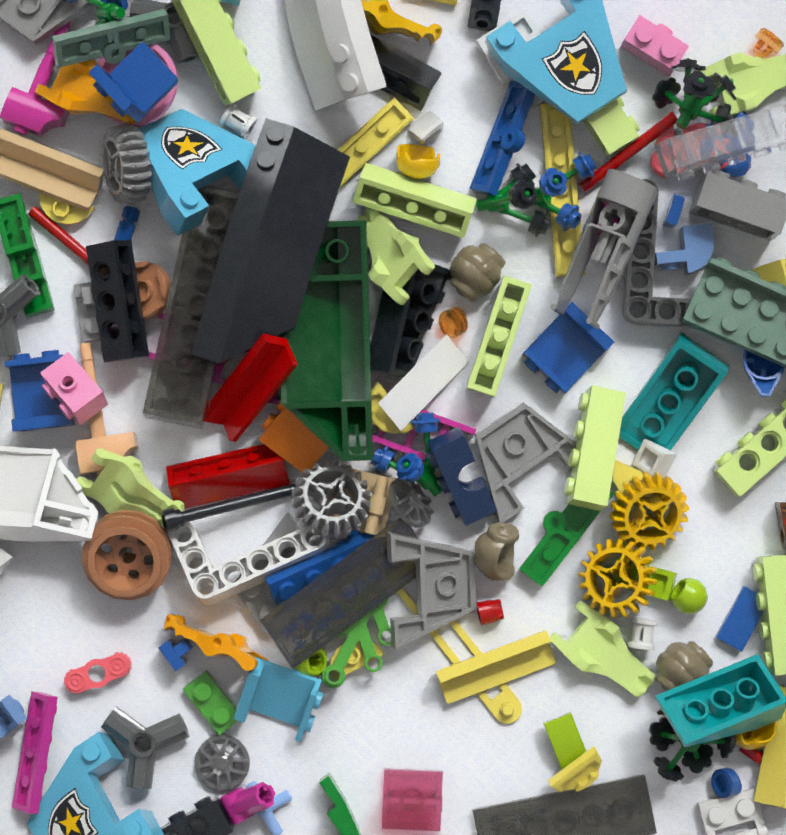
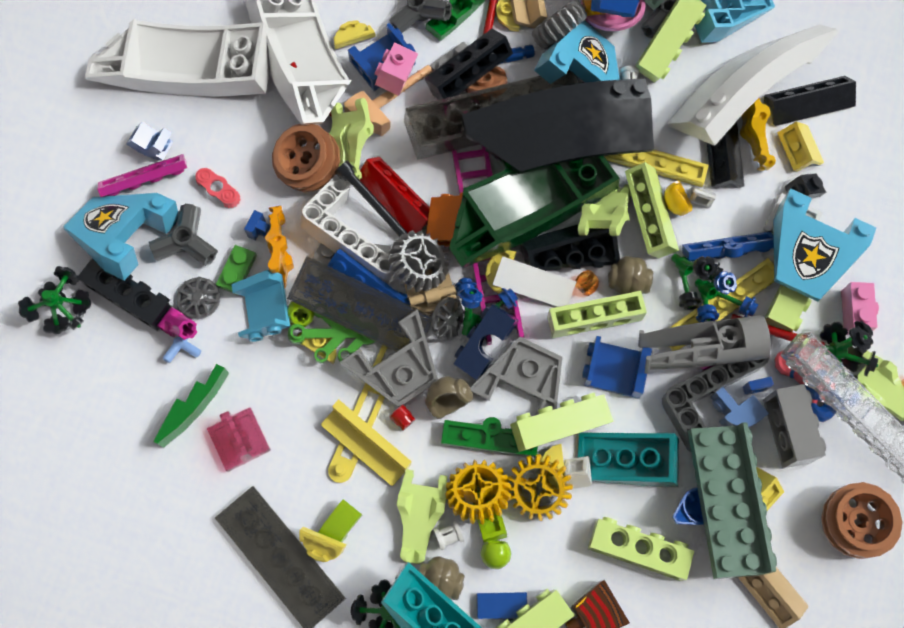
camera: 60 degrees right, 15 degrees down
red panel [201,333,297,442] -> none

